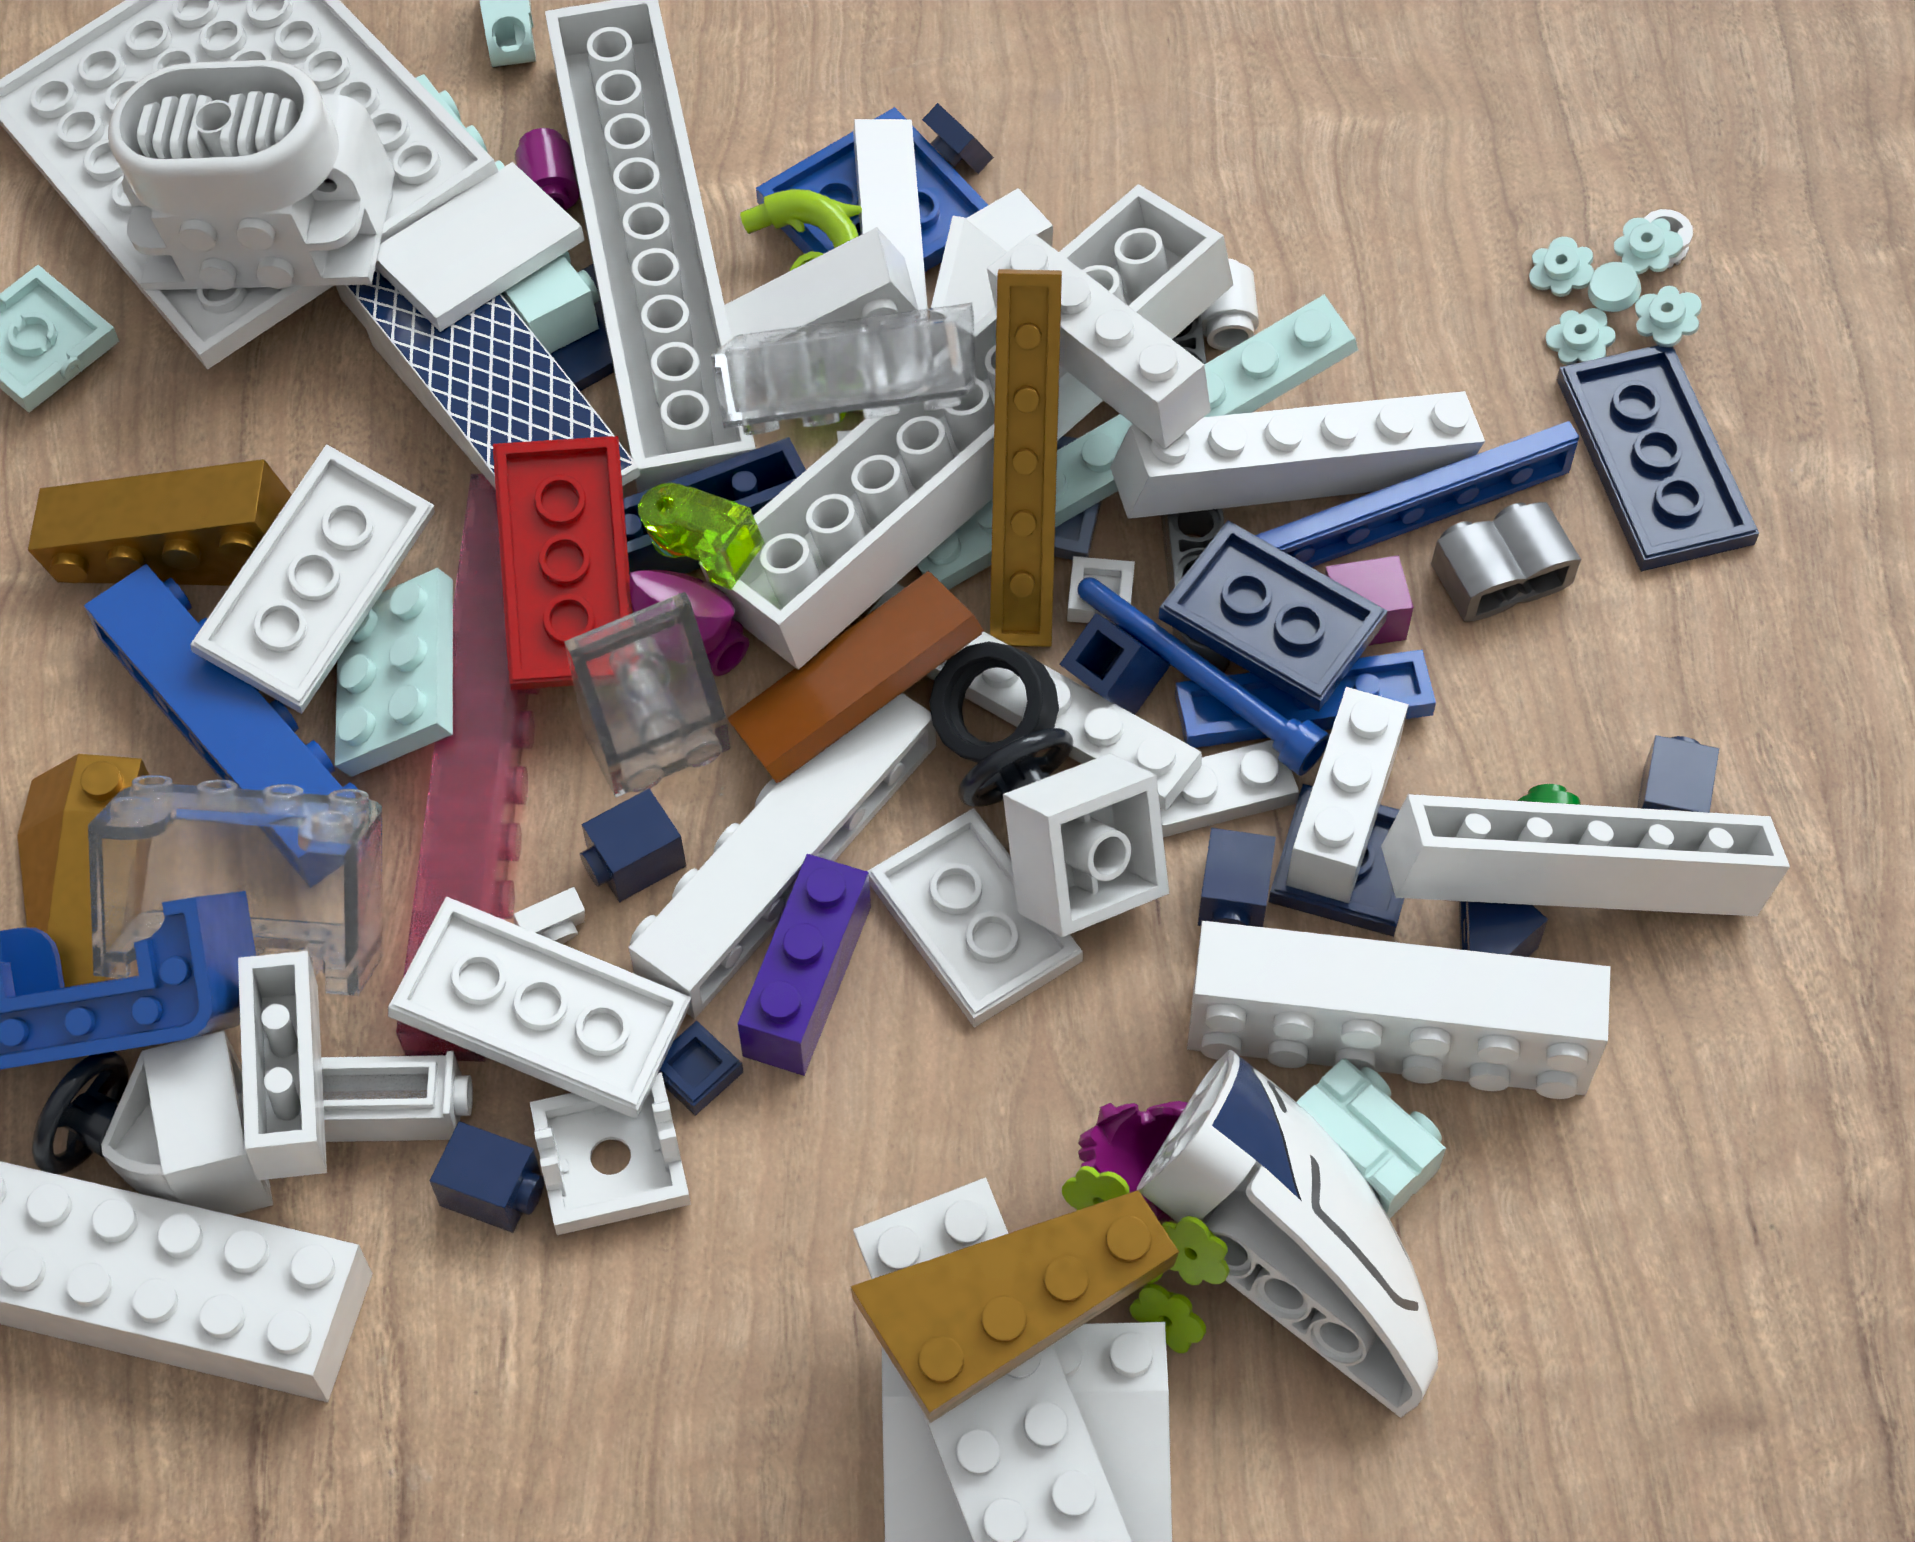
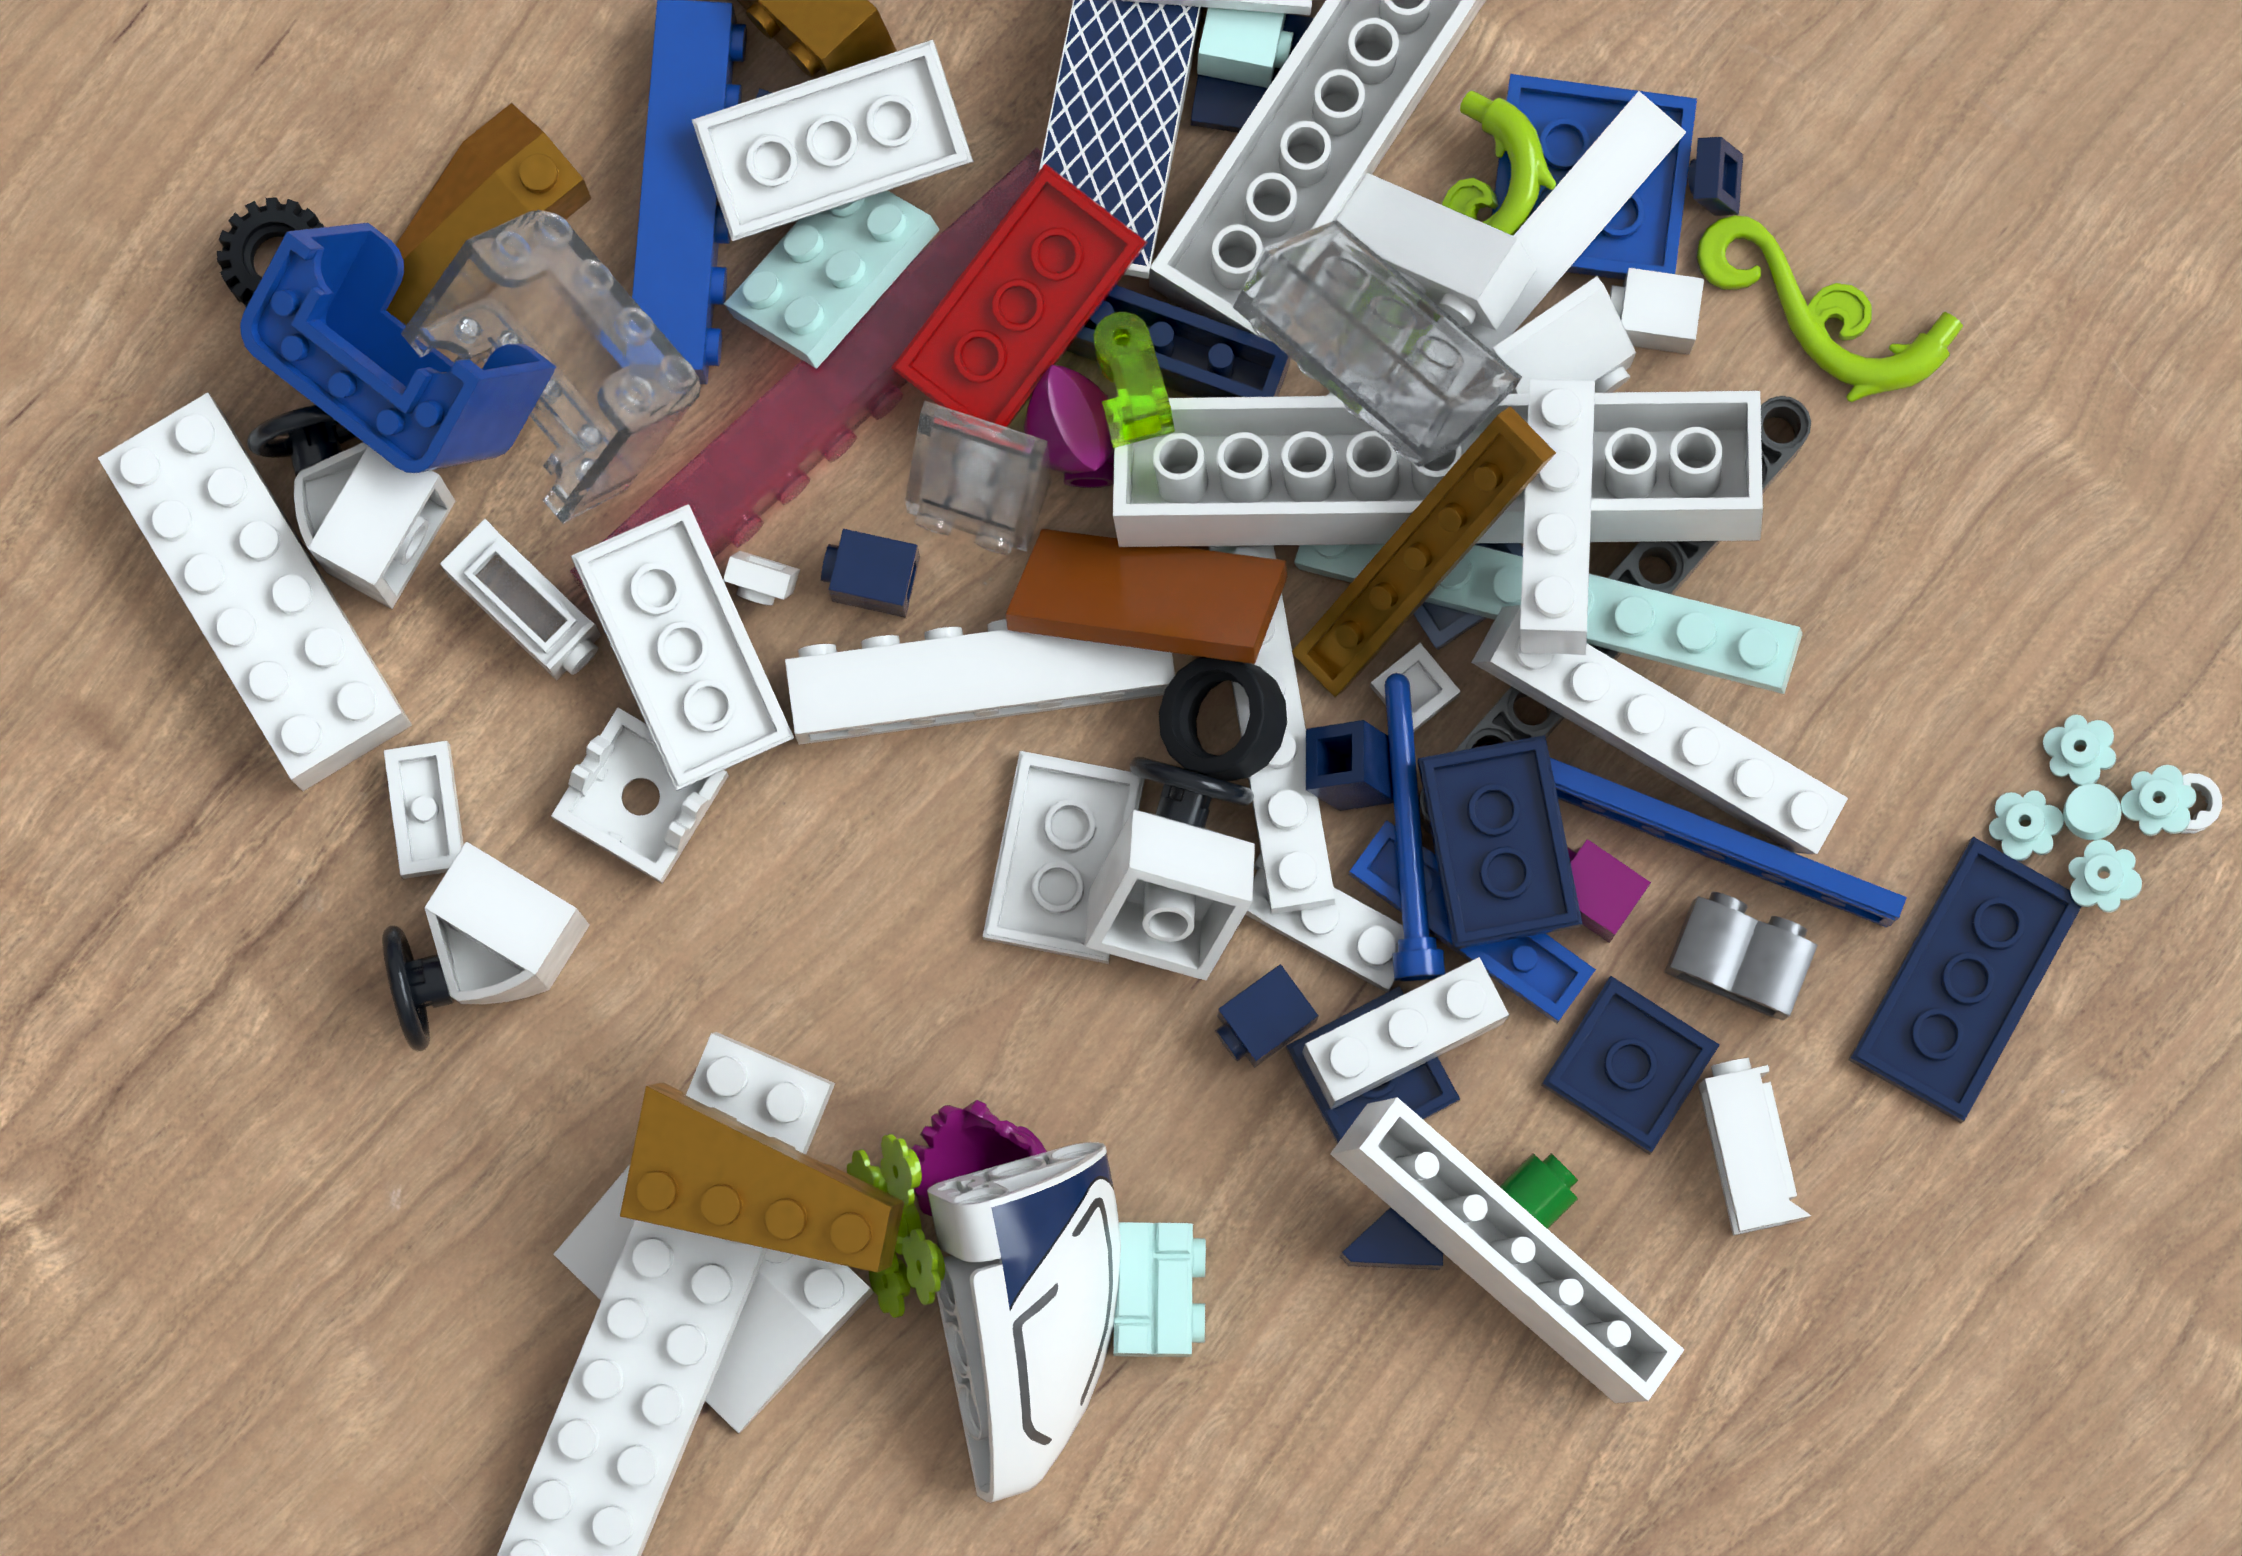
camera: 45 degrees right, 20 degrees up
white brick [238,951,327,1181] -> none
dark blue brick [429,1121,544,1233] -> none
dark blue tile [658,1020,744,1116] -> none
dark purple brick [737,854,871,1076] -> none
white brick [1187,921,1611,1099] -> none
white brick [1201,259,1259,351] -> none
brick [1637,735,1720,813] -> none
none -> white piece [382,842,590,1051]
none -> white plate [384,741,464,879]
none -> dark blue tile [1541,976,1719,1155]
none -> lime plant [1696,215,1963,402]
none -> white window [1698,1058,1811,1236]

